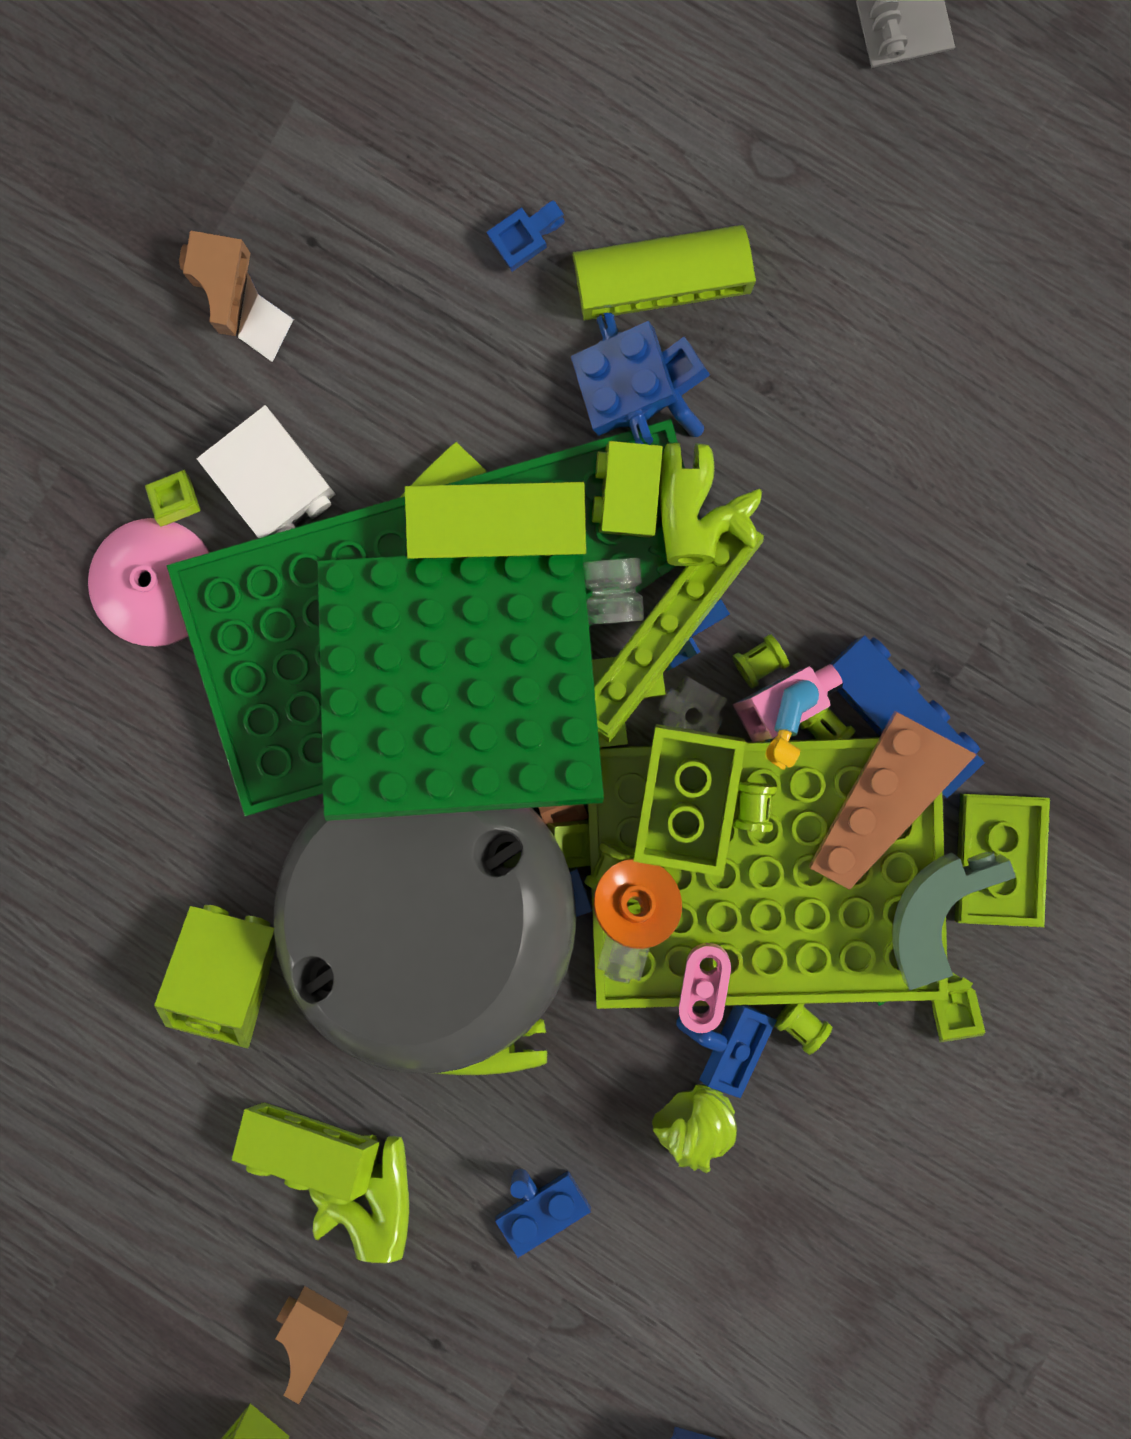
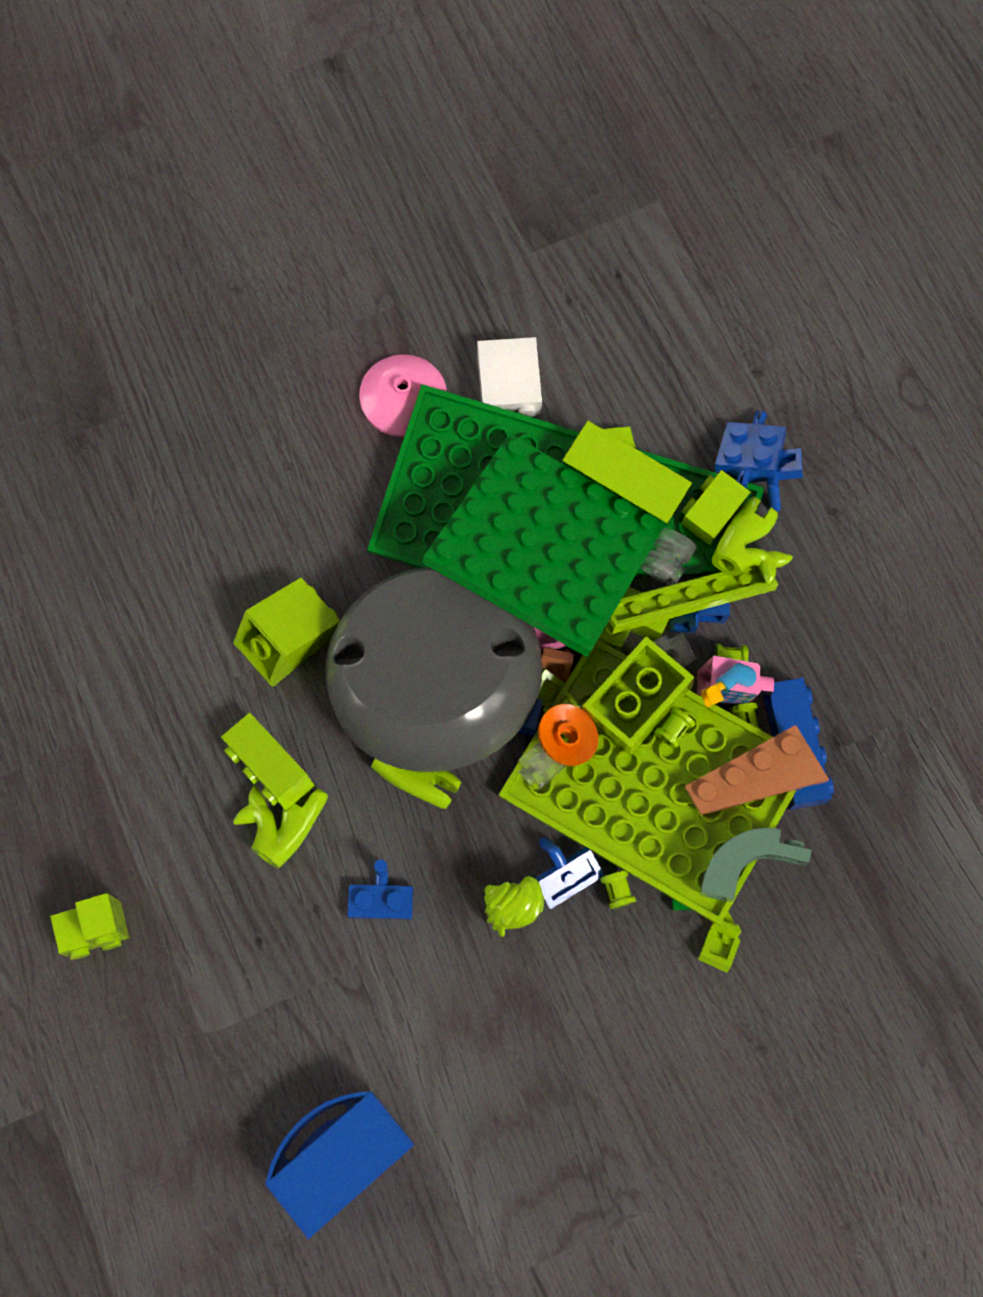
camera: 25 degrees right, 15 degrees down
lime tile [145,470,201,527] -> none
medium nougat arch [179,231,251,336] -> none
white sticker [238,272,294,362] -> none
medium nougat arch [275,1286,349,1404] -> none
blue plate [486,200,565,272] -> none
lime brick [573,225,756,321] -> none
bright pink plate [679,943,731,1033] -> none
lime tile [955,793,1050,927] -> none

